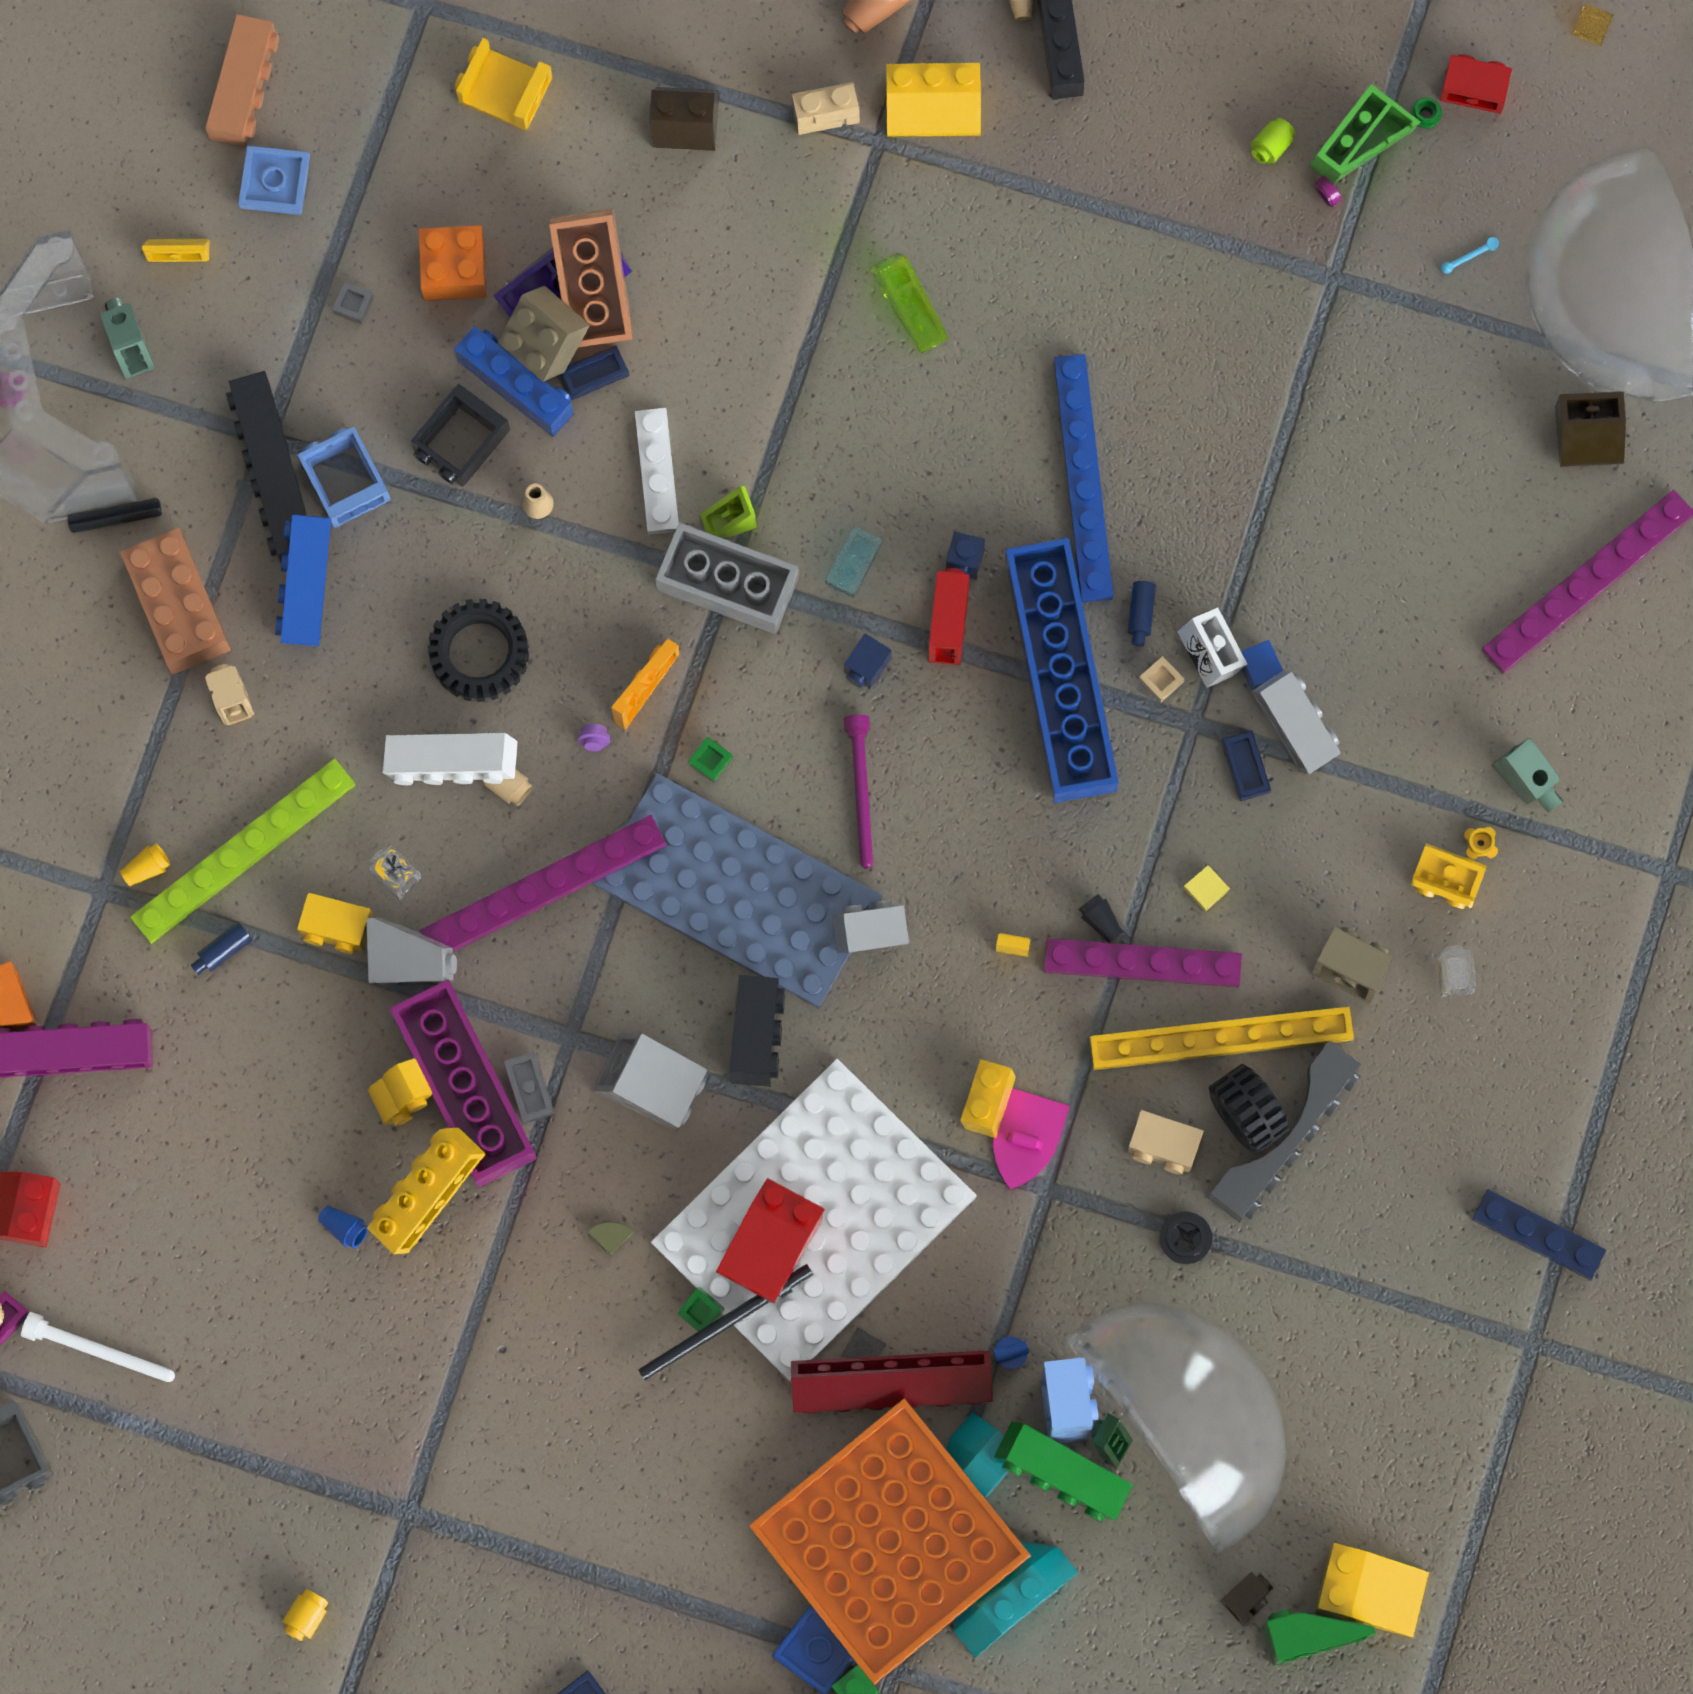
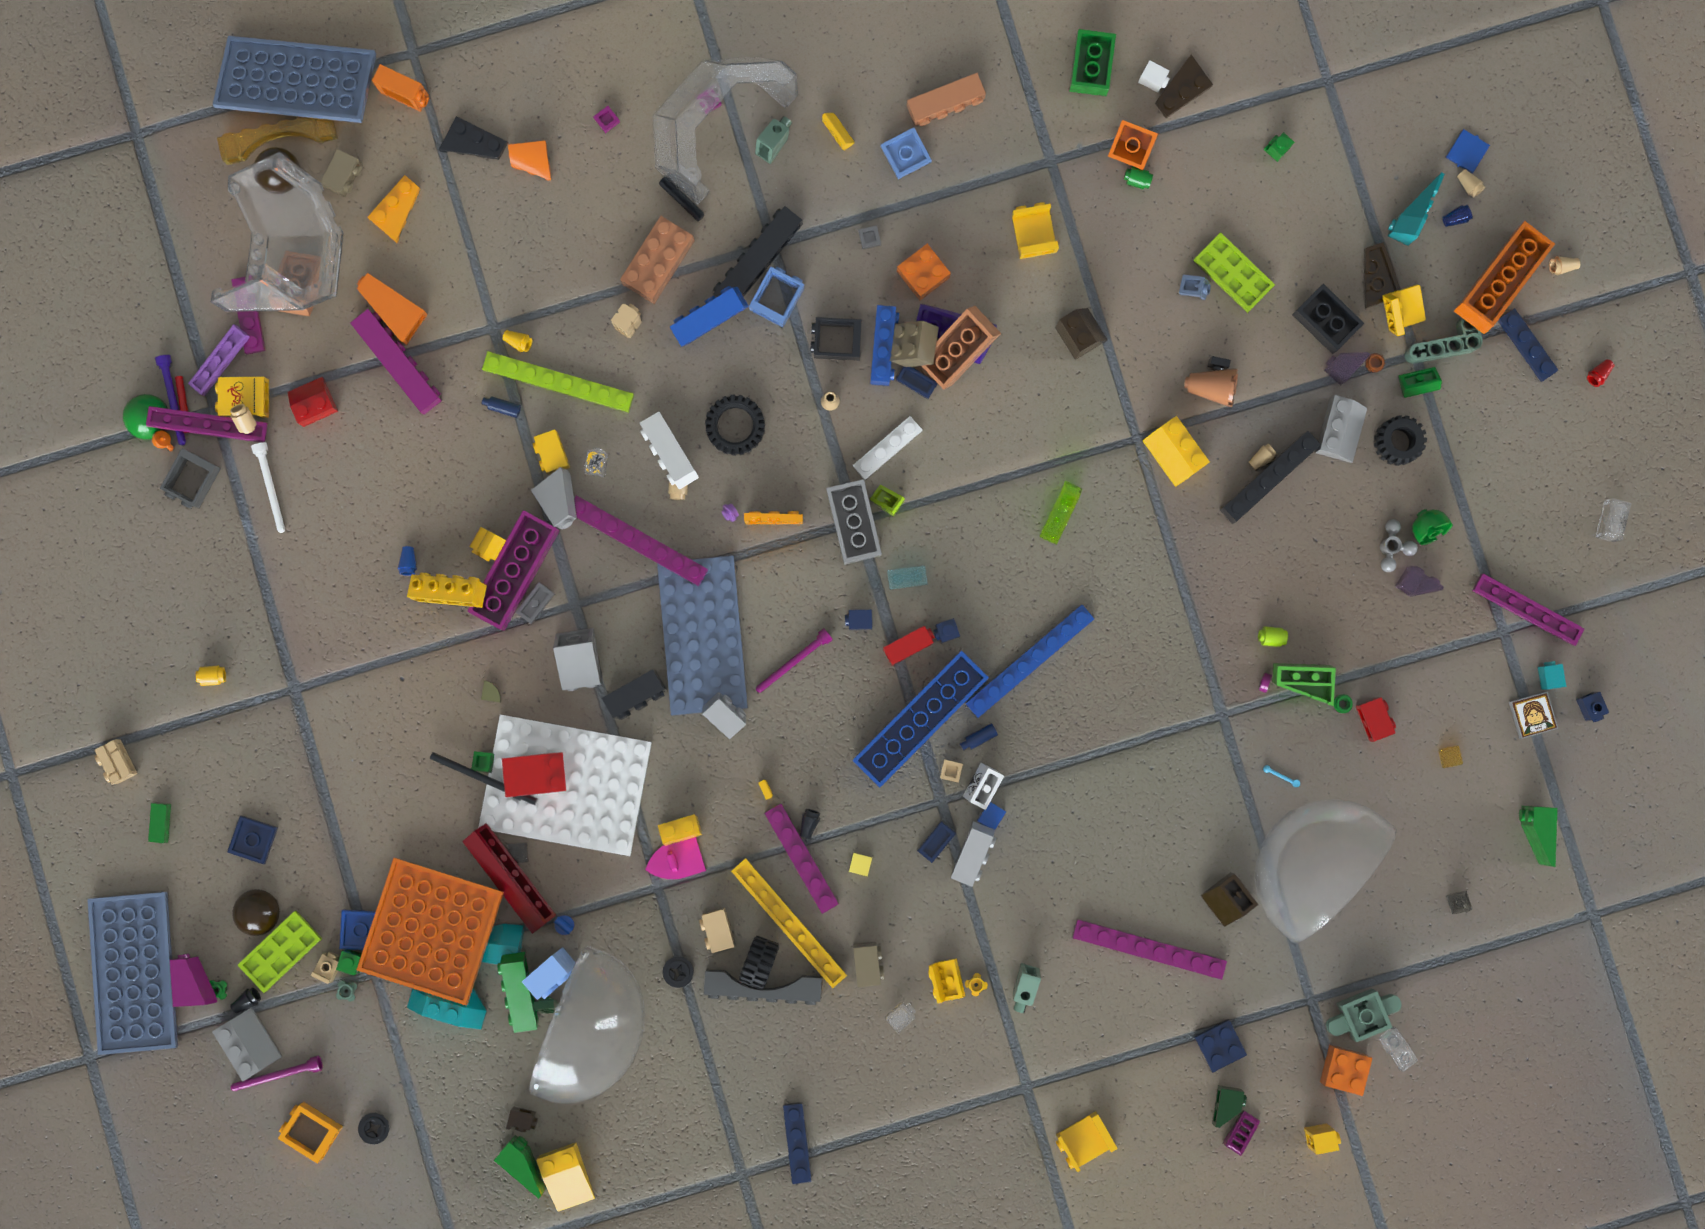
camera: 50 degrees right, 10 degrees up
green plate [688,737,733,783] -> none
tan brick [792,82,860,135] -> none

